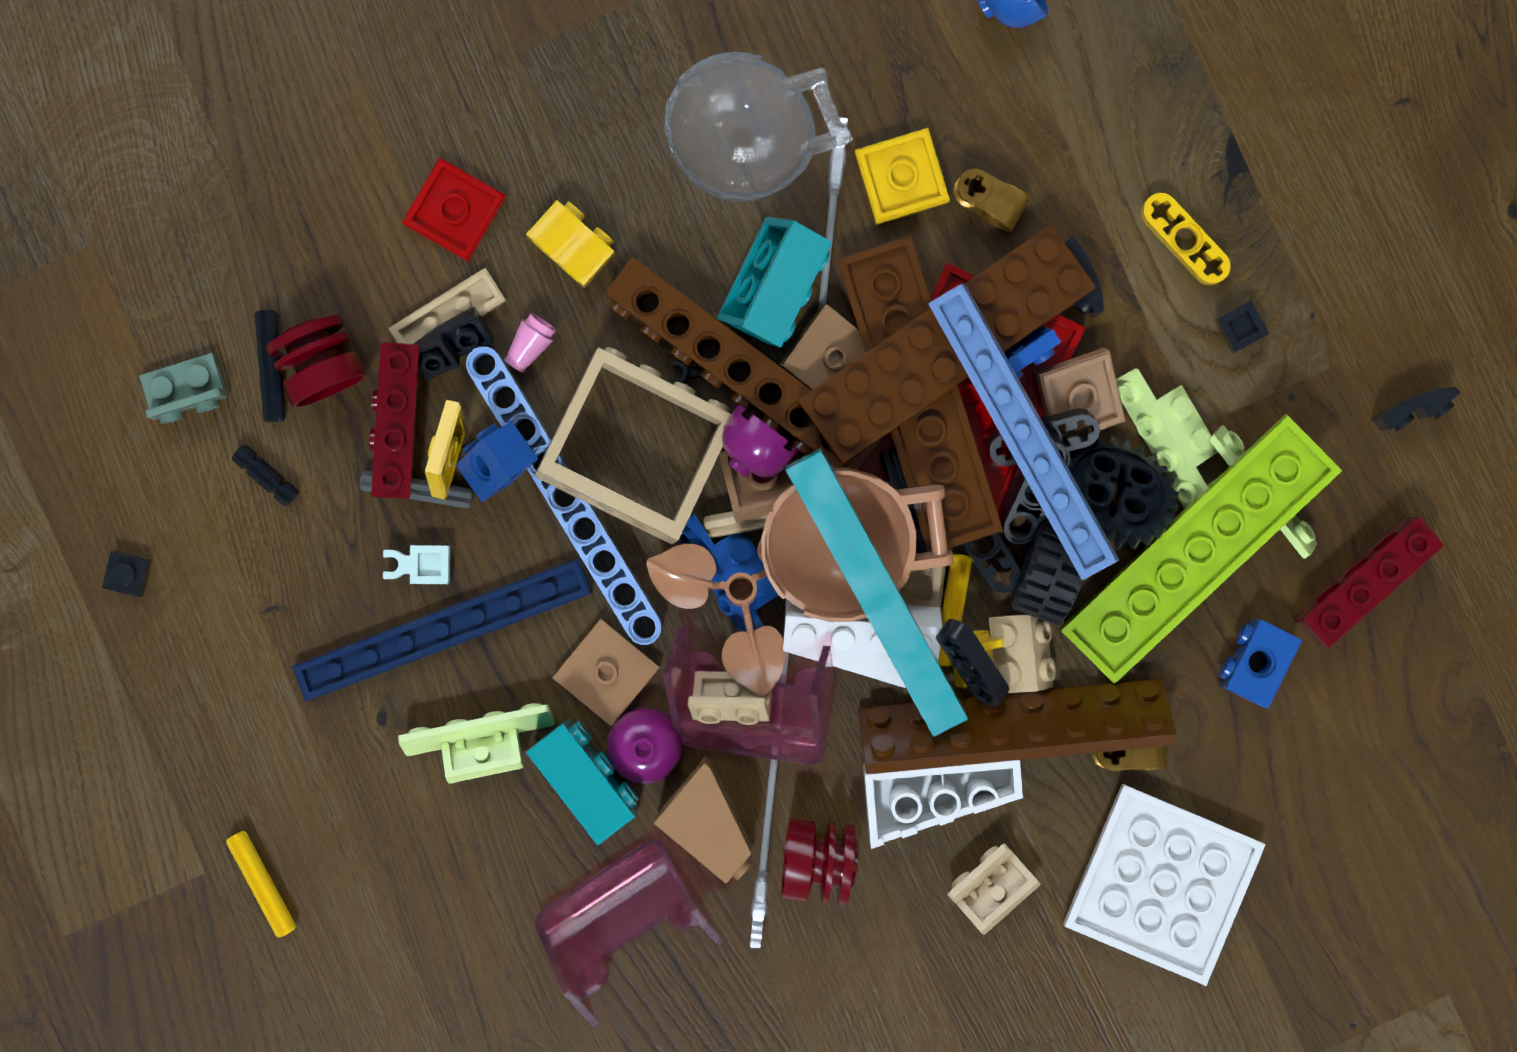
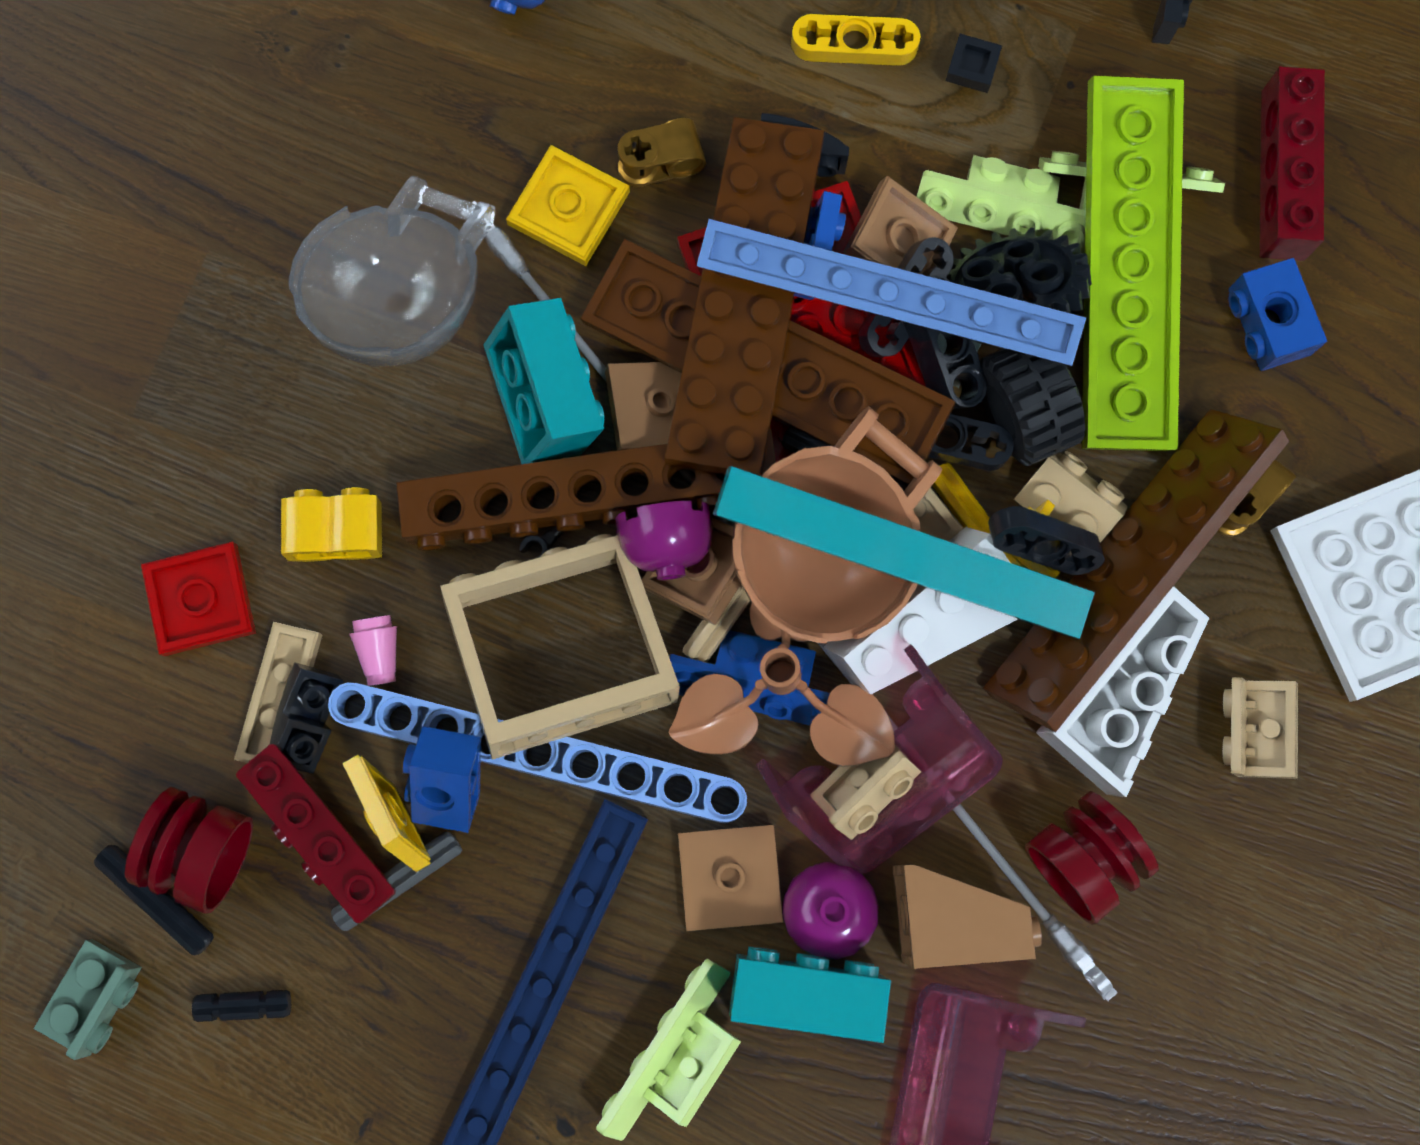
camera: 45 degrees left, 10 degrees down
light aqua plate [383,545,451,584] -> none

